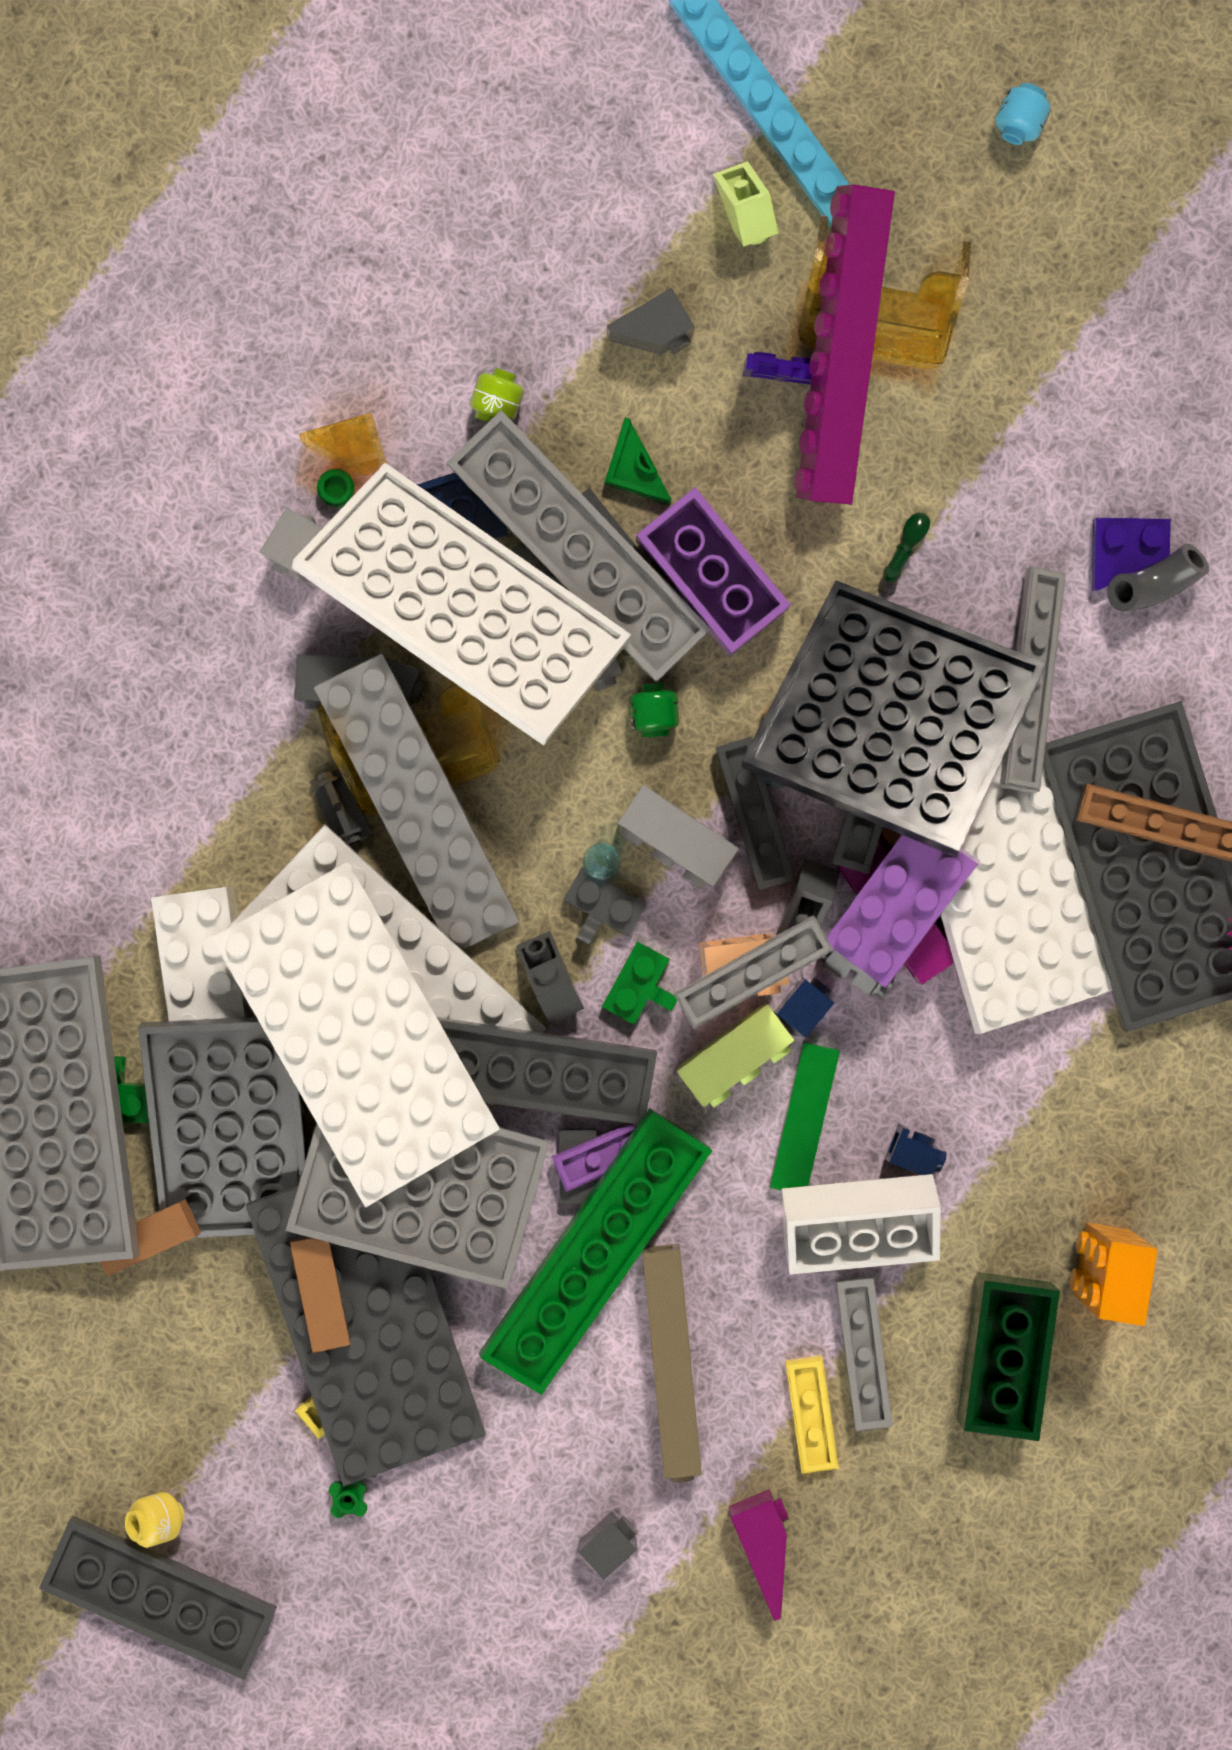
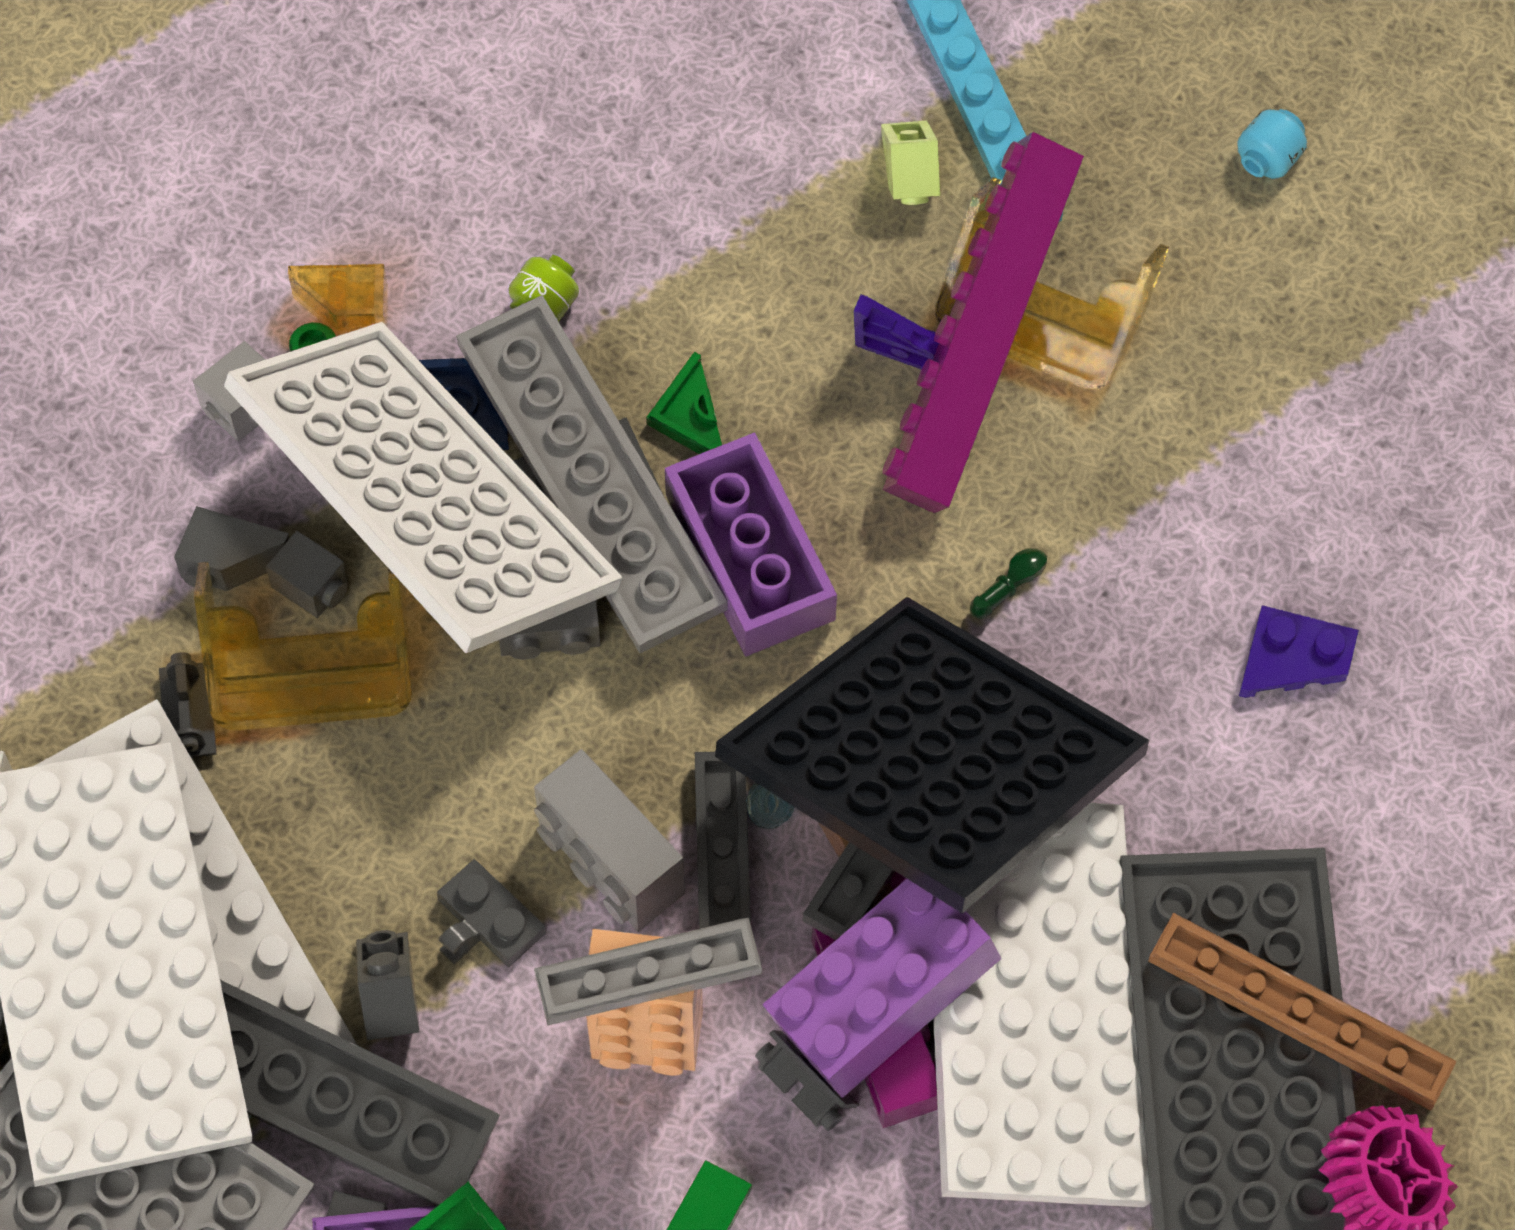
camera: 10 degrees right, 25 degrees down
light grey plate [313,652,519,950] -> none
clear light blue plate [583,843,621,880] -> none
green plate [602,941,677,1024] -> none
dark grey slope [606,288,694,355] -> none
green head [629,683,680,737] -> none
yellowish green brick [676,1002,794,1108] -> none
dark blue brick [774,977,834,1038] -> none
dark grey slope [776,859,840,935] -> none
light grey tile [1000,566,1066,793] -> none
dark grey cylinder [1107,543,1209,611] -> none

